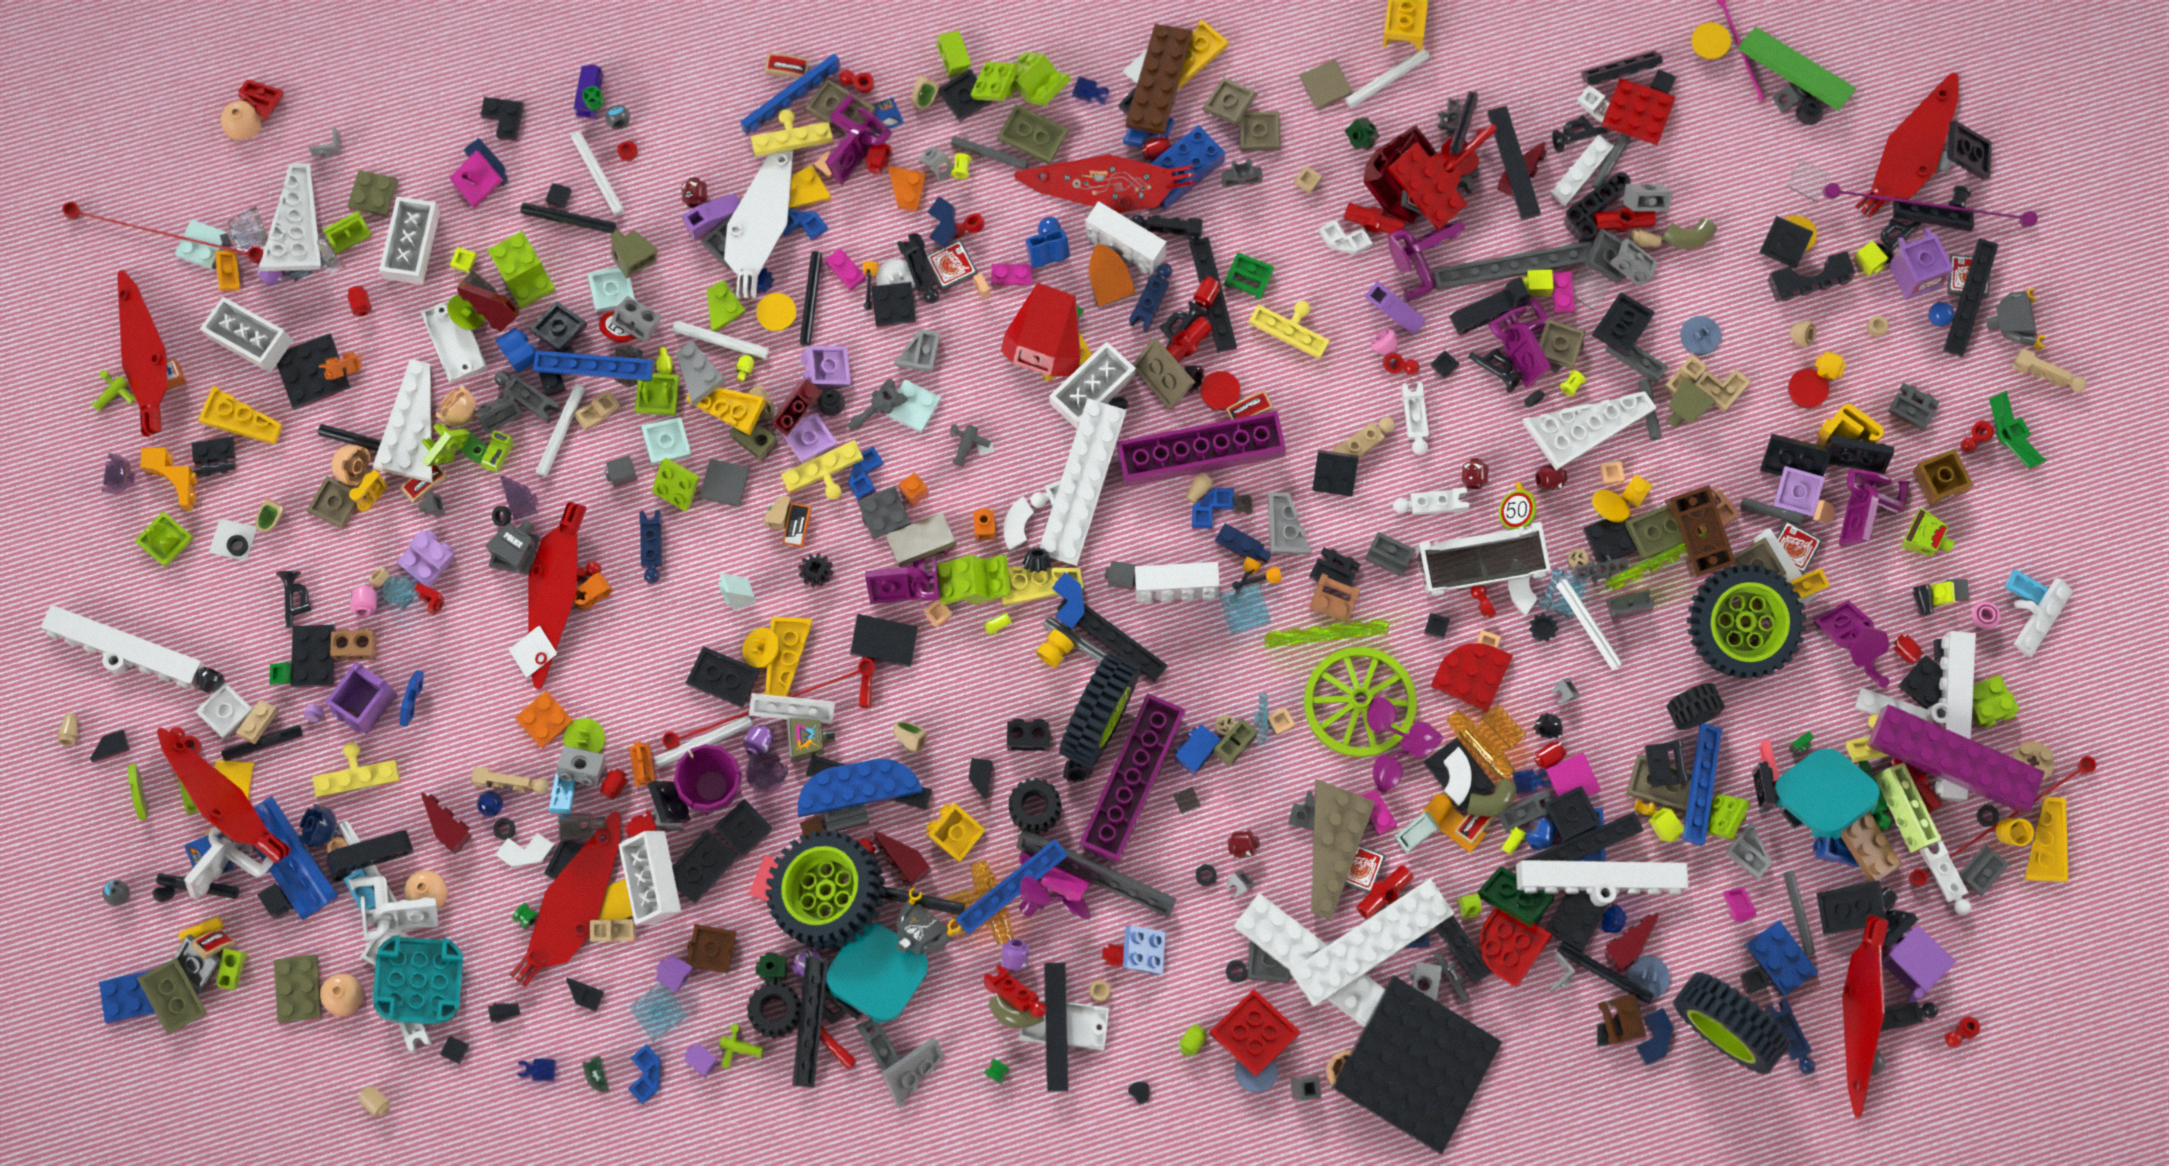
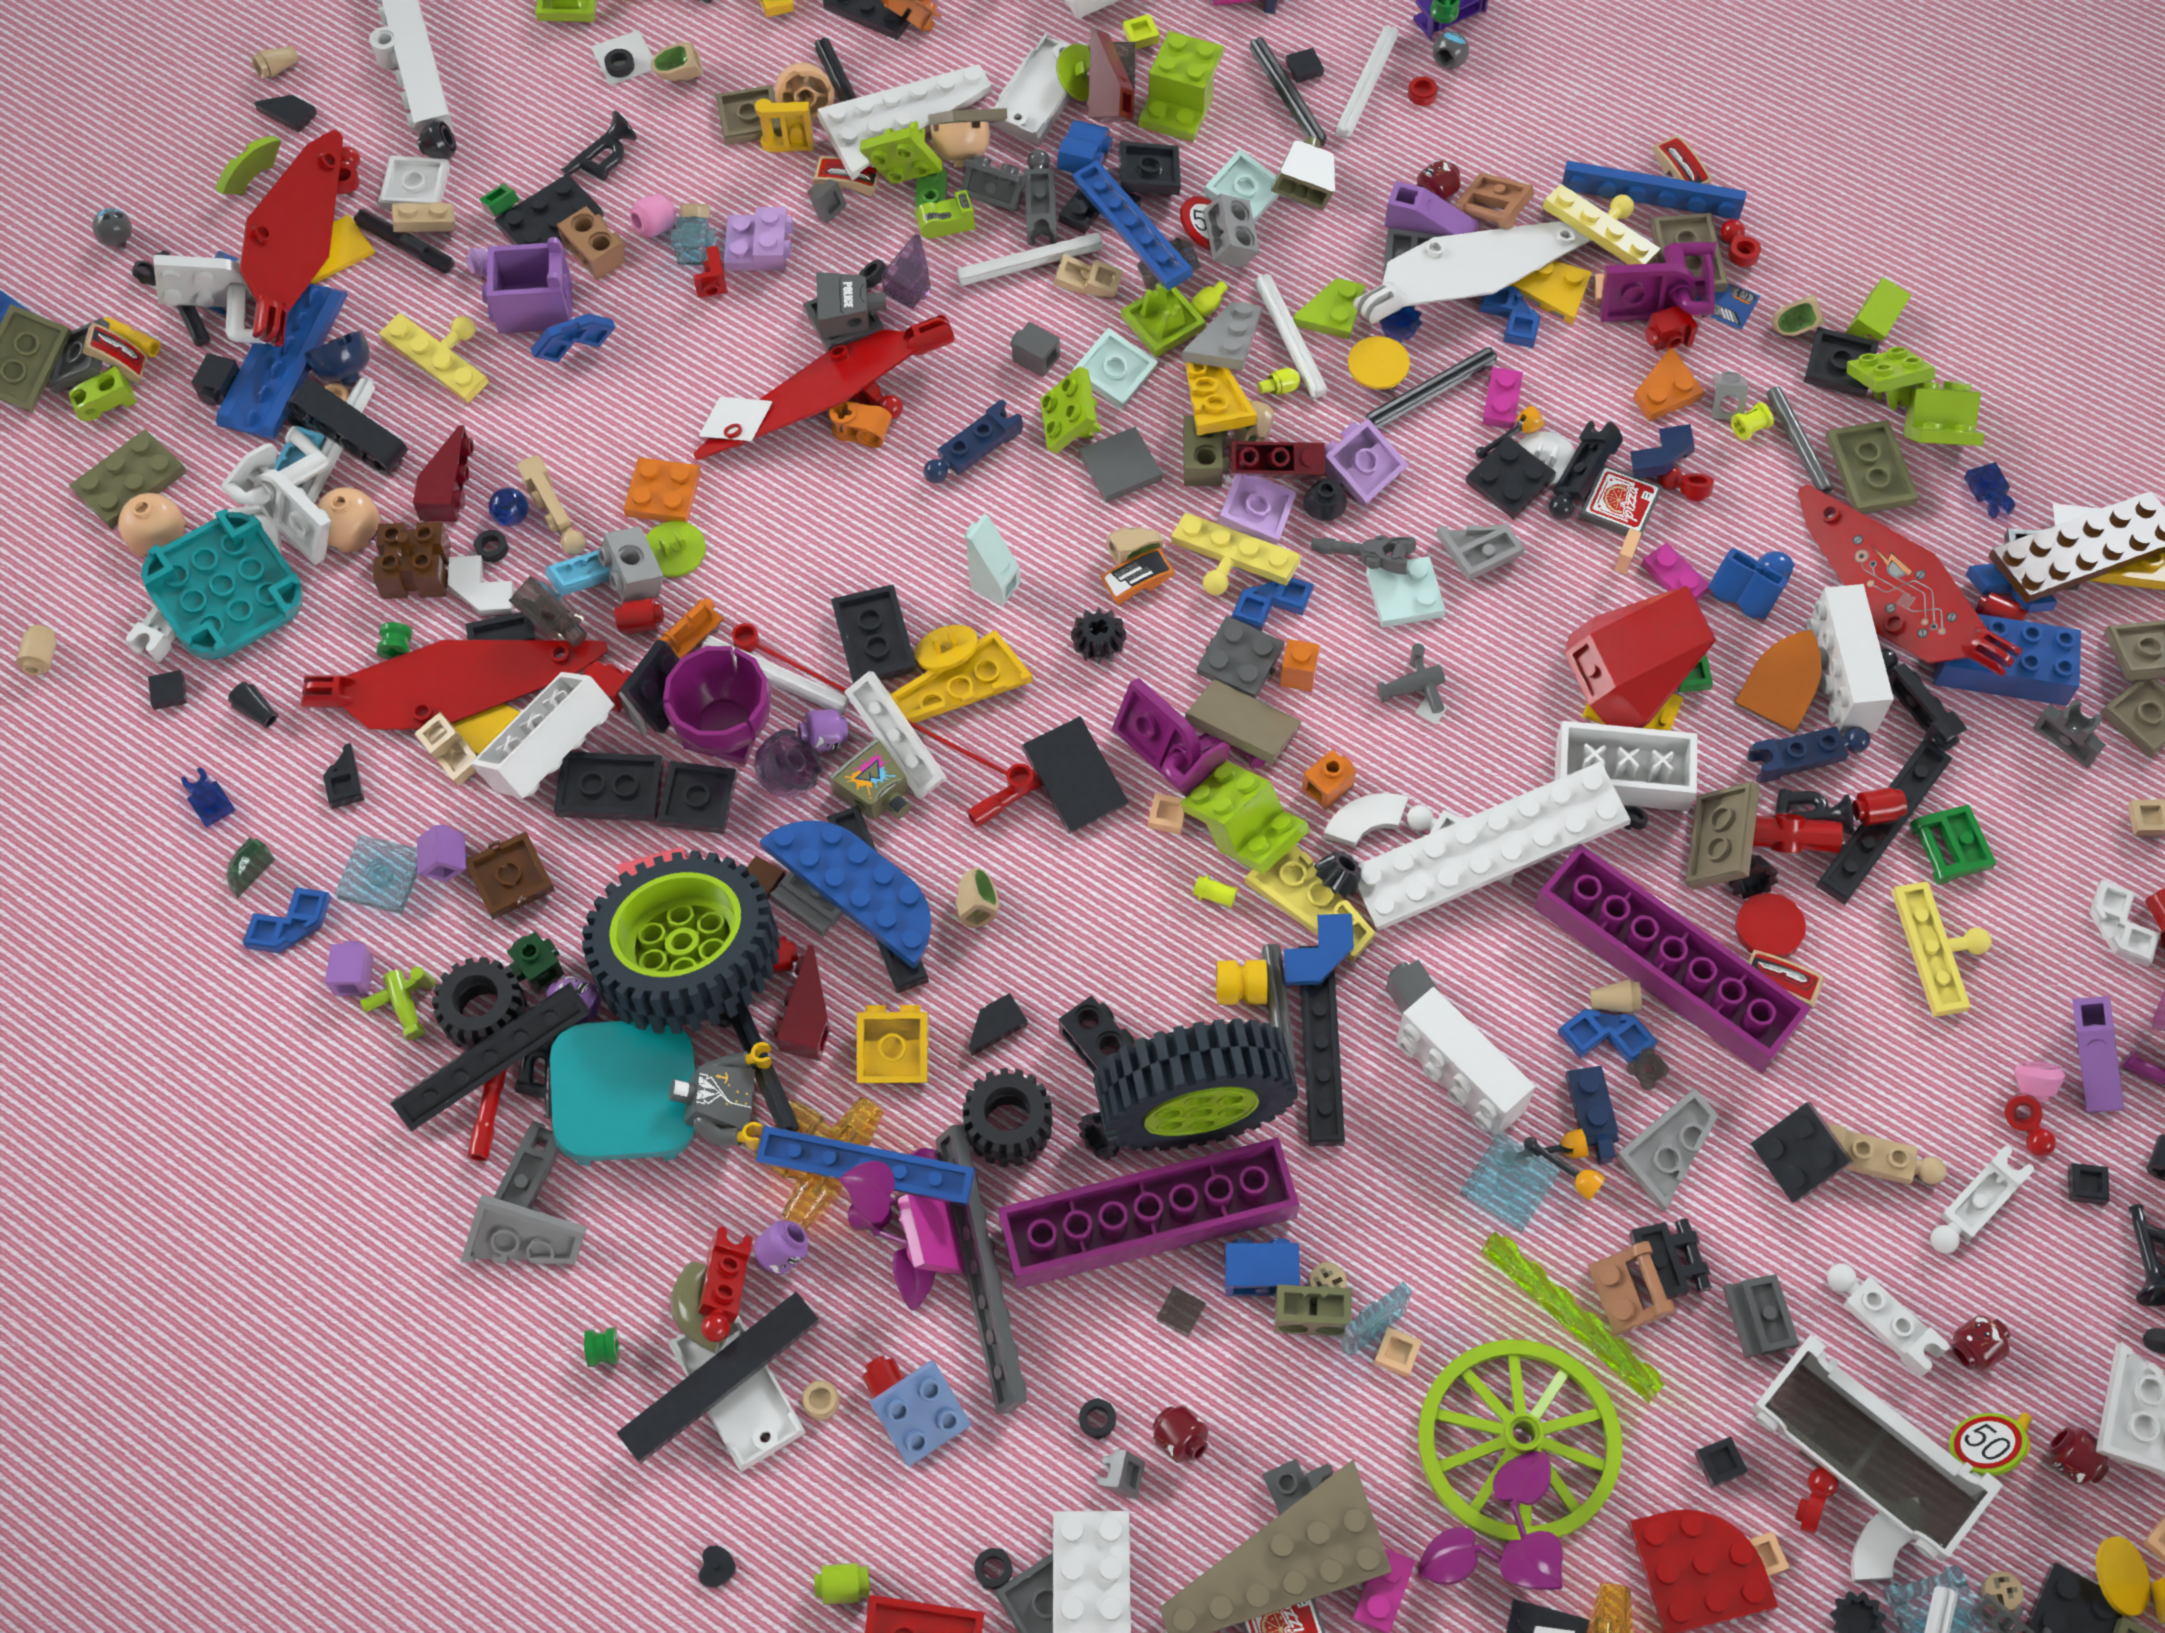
camera: 50 degrees right, 10 degrees down
none -> reddish brown brick [373,522,451,599]
none -> dark tan tile [928,108,1008,126]
none -> nougat plate [1455,172,1534,230]

